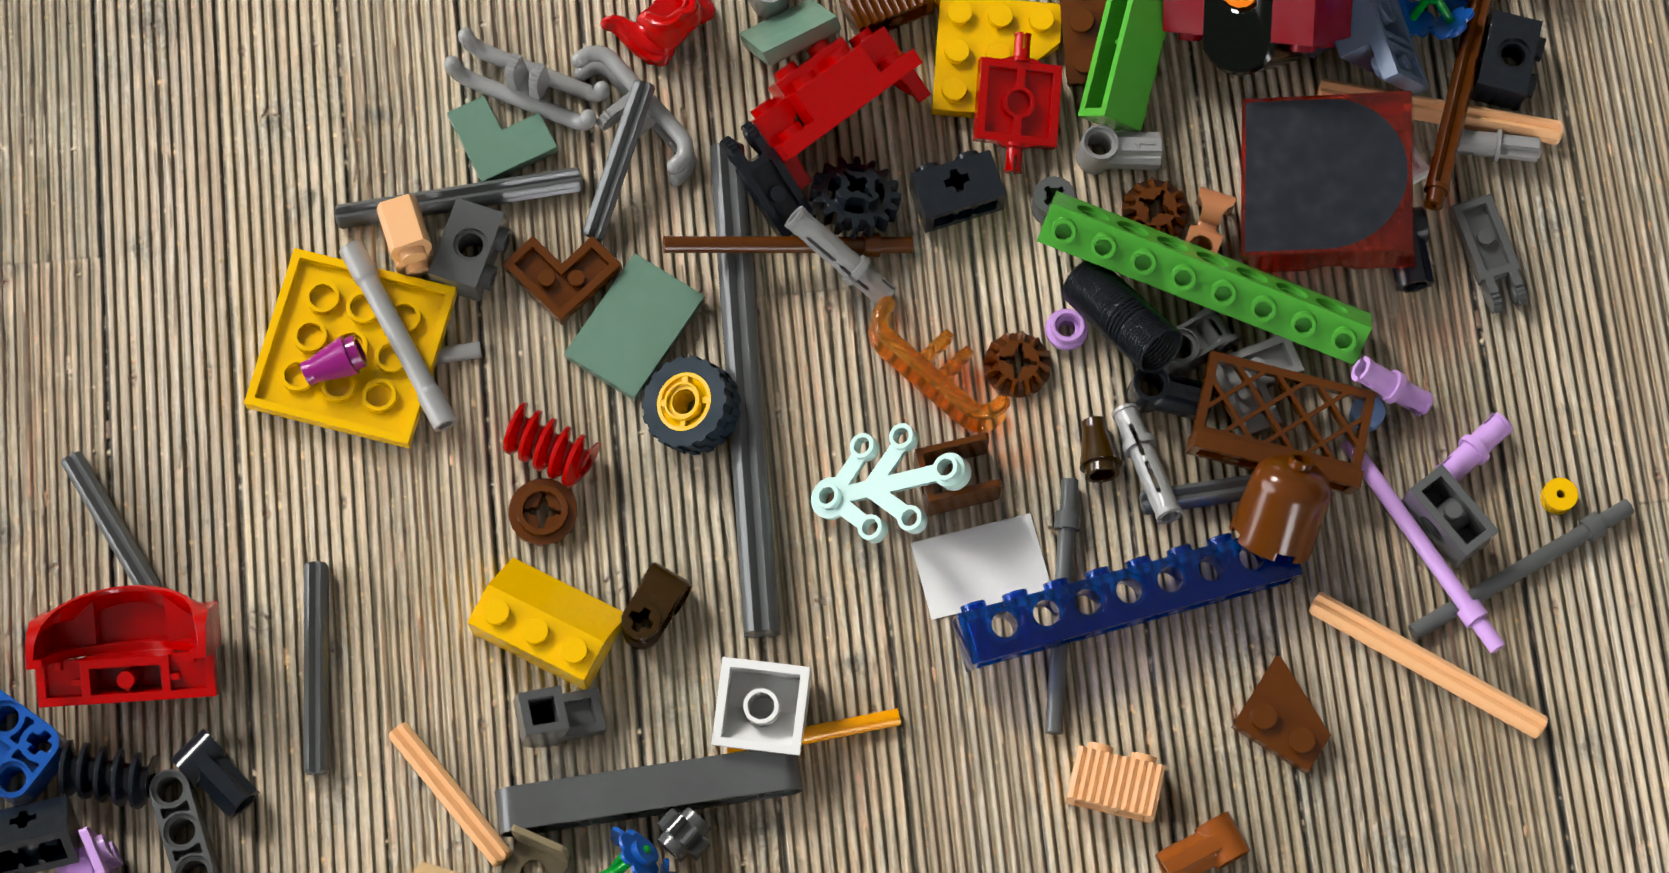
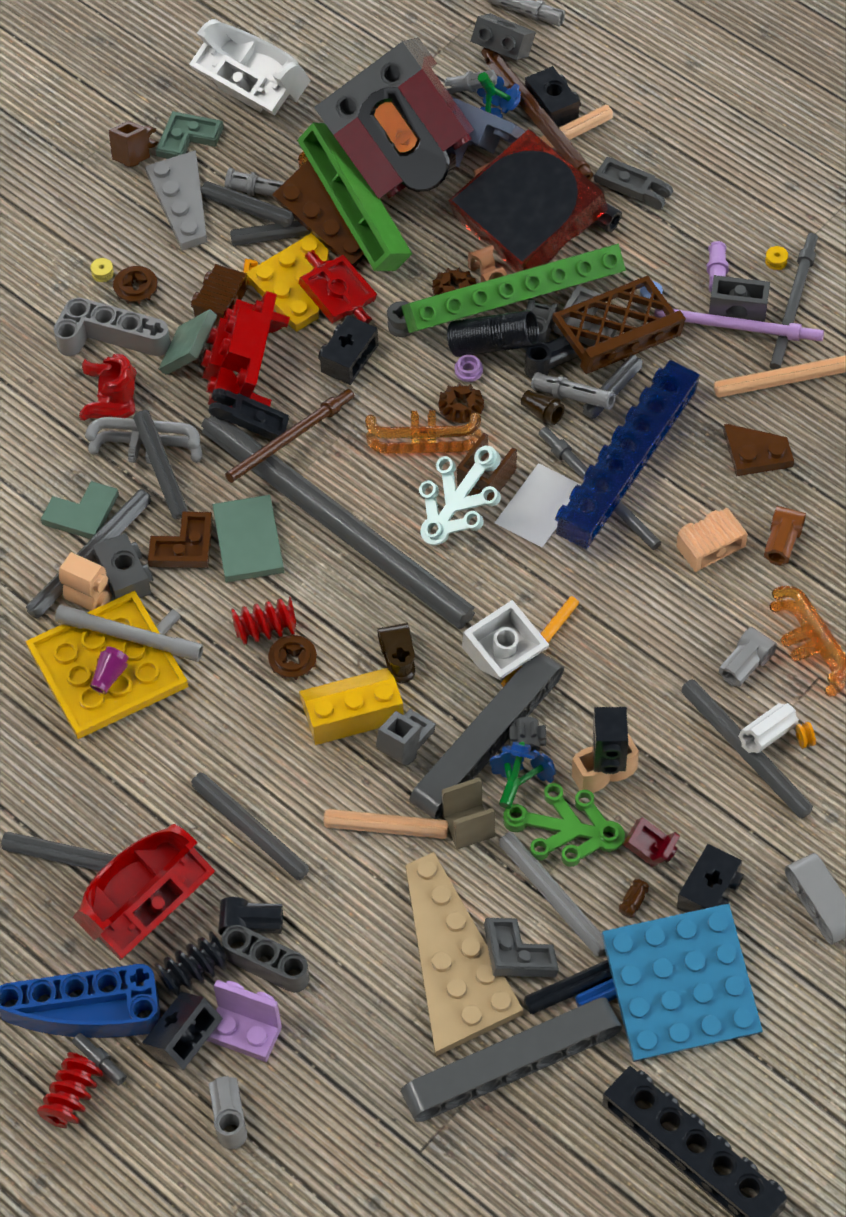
camera: 40 degrees left, 15 degrees down
light grey piece [444,27,611,131] -> none
black wheel [642,356,741,455] -> none
light grey pin [784,206,897,308] -> none
black gear [809,156,901,239] -> none
light grey piece [1076,124,1162,175] -> none
reddish brown cylinder [1229,452,1332,564] -> none
lavender pin [1351,356,1434,417] -> none
light grey axle [1456,128,1542,162] -> none

